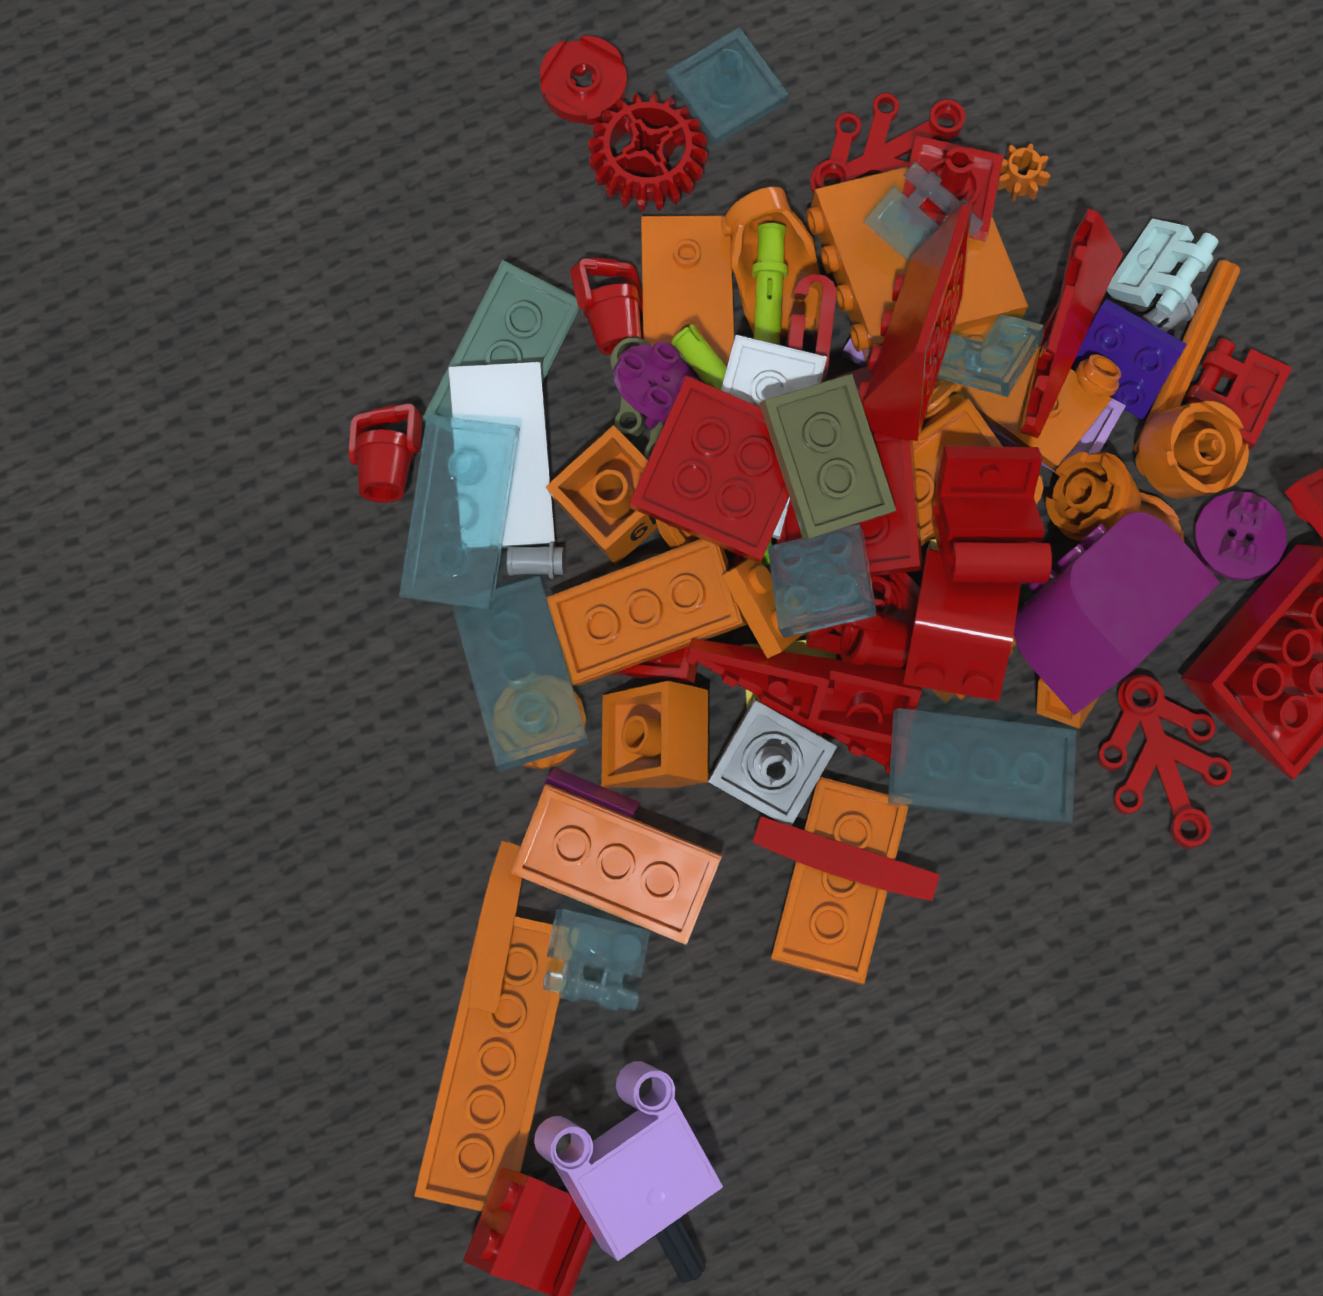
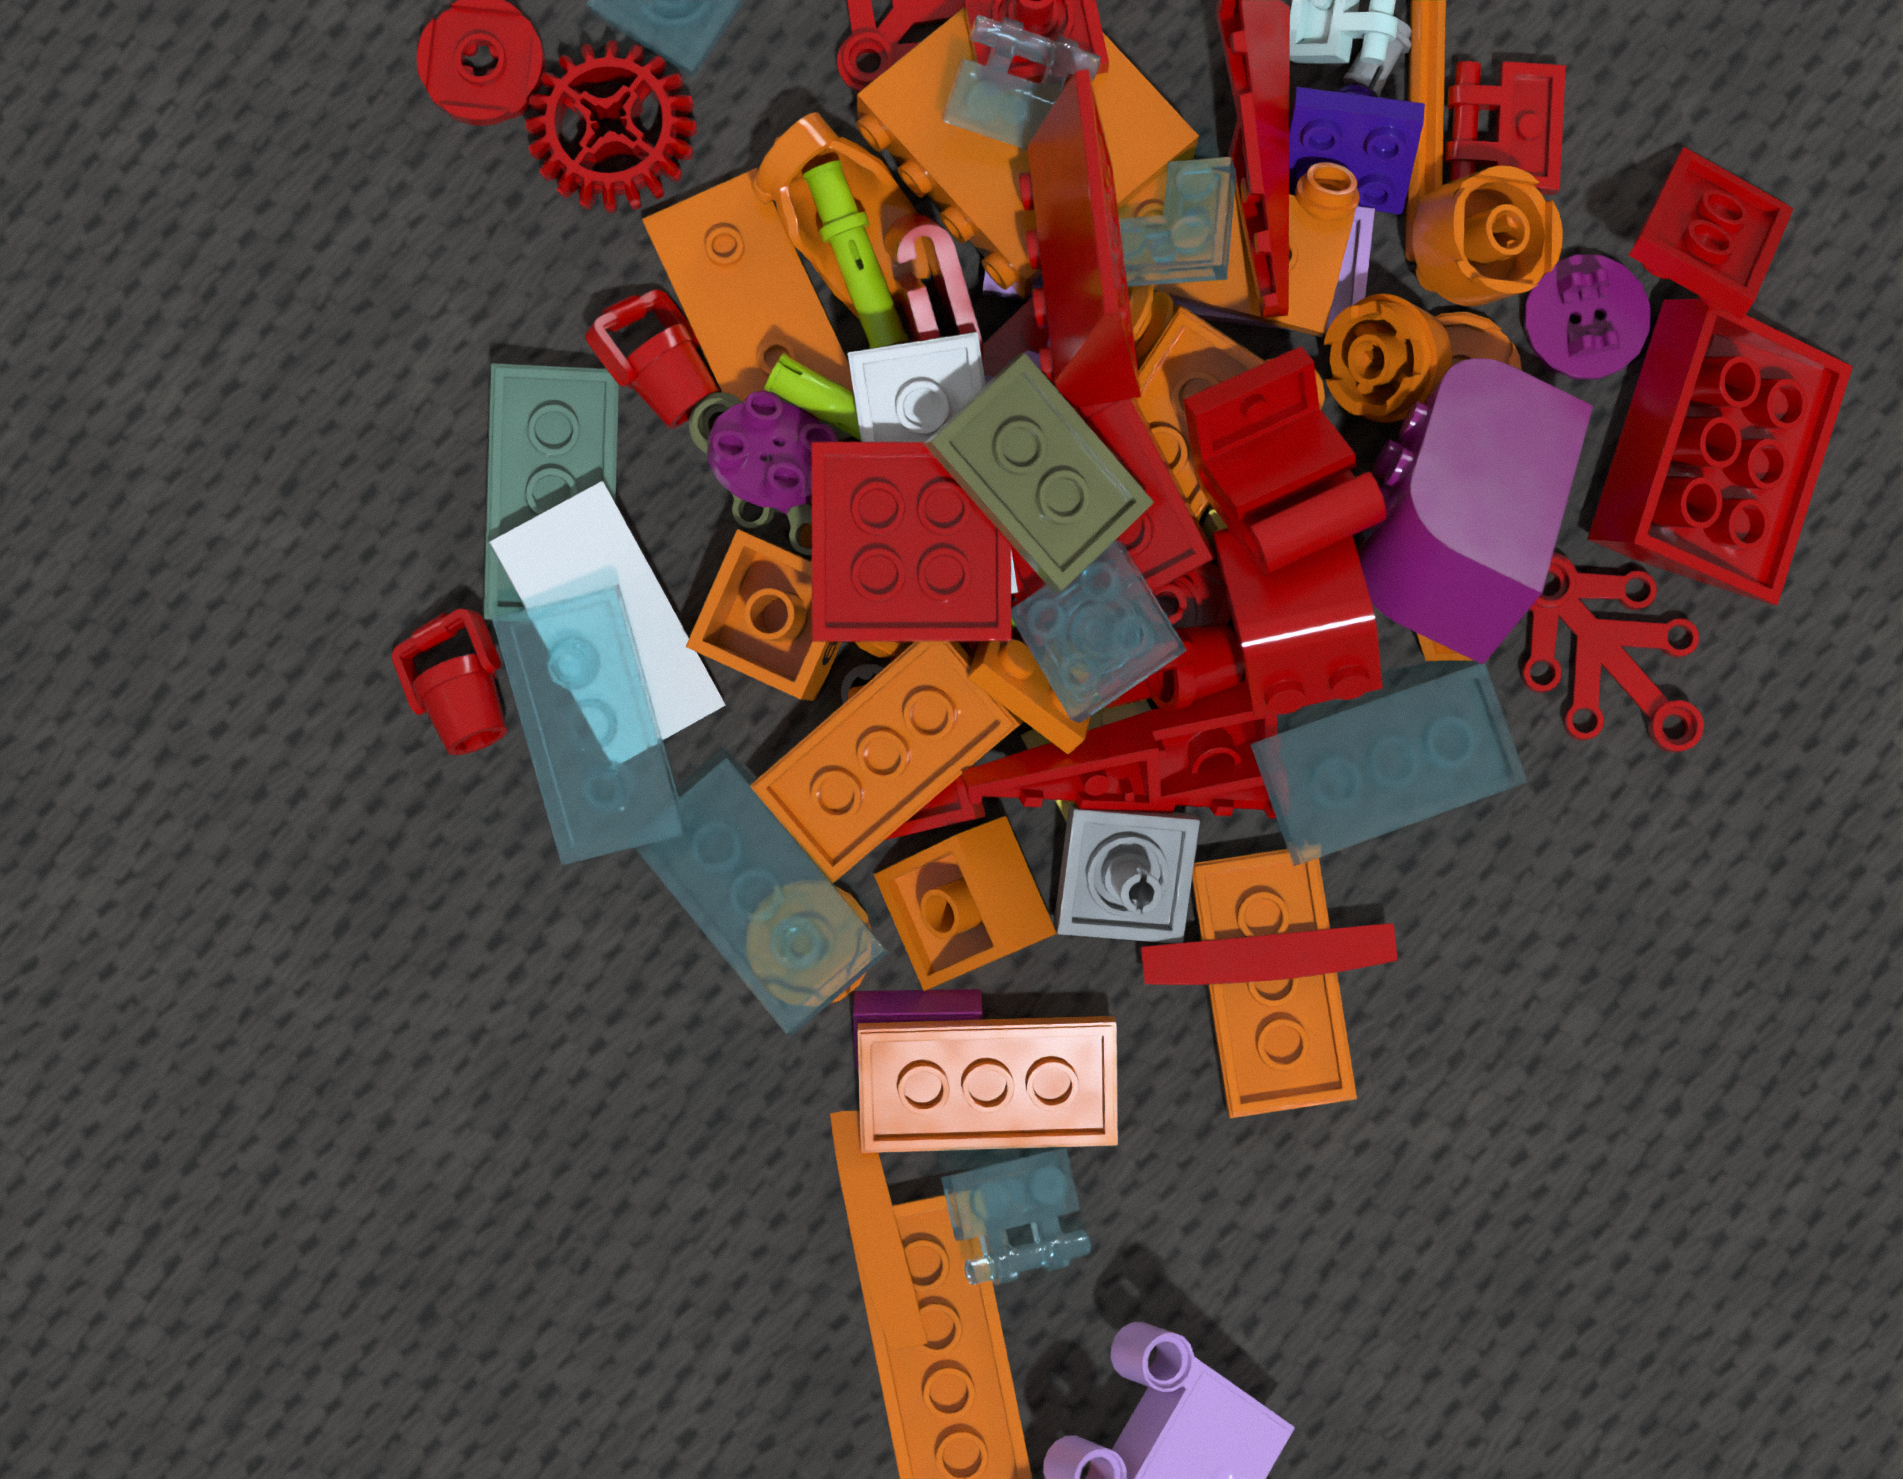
camera: 20 degrees left, 10 degrees up
light grey pin [507,543,565,579] -> none

